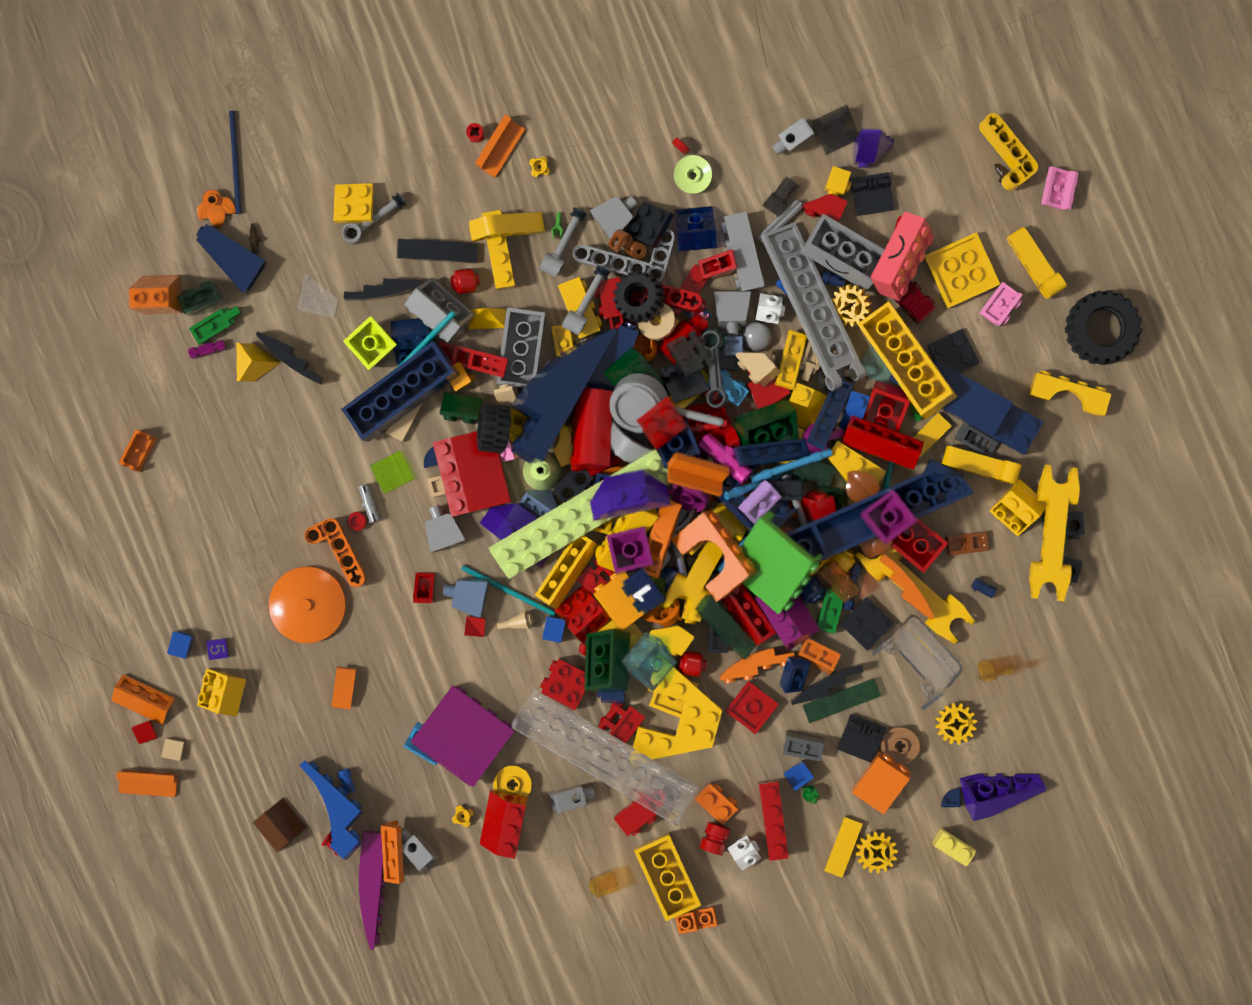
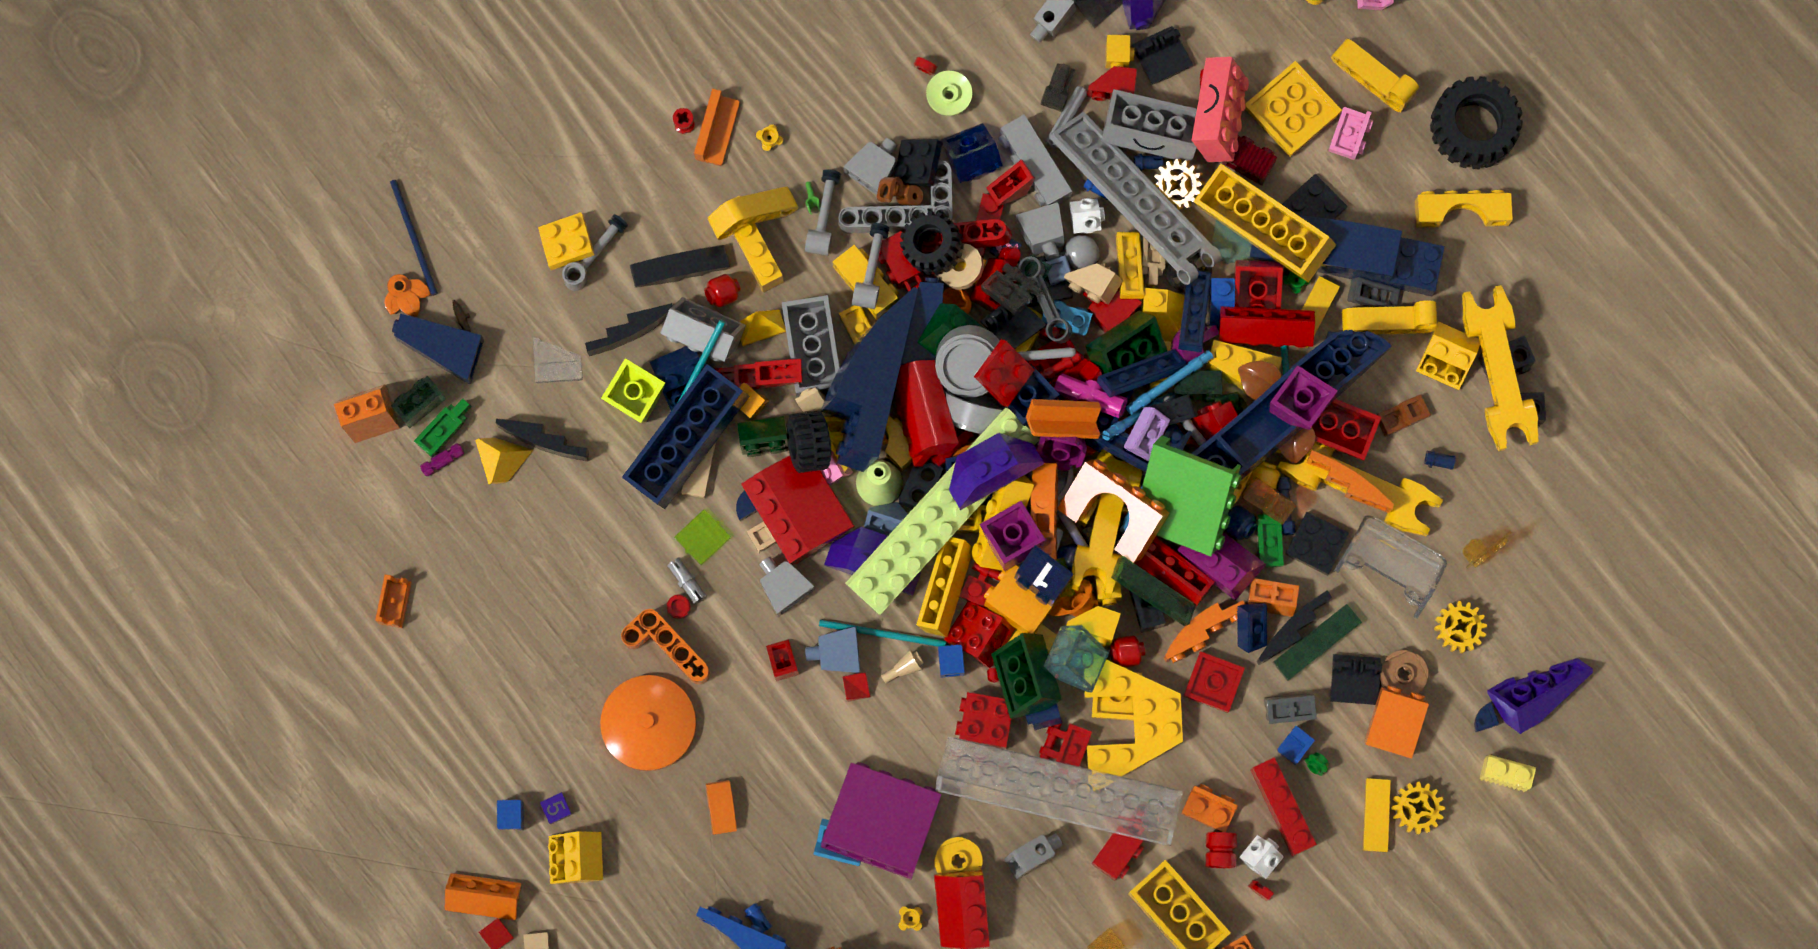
camera: 15 degrees left, 10 degrees down
none -> red tile [1247,880,1274,901]

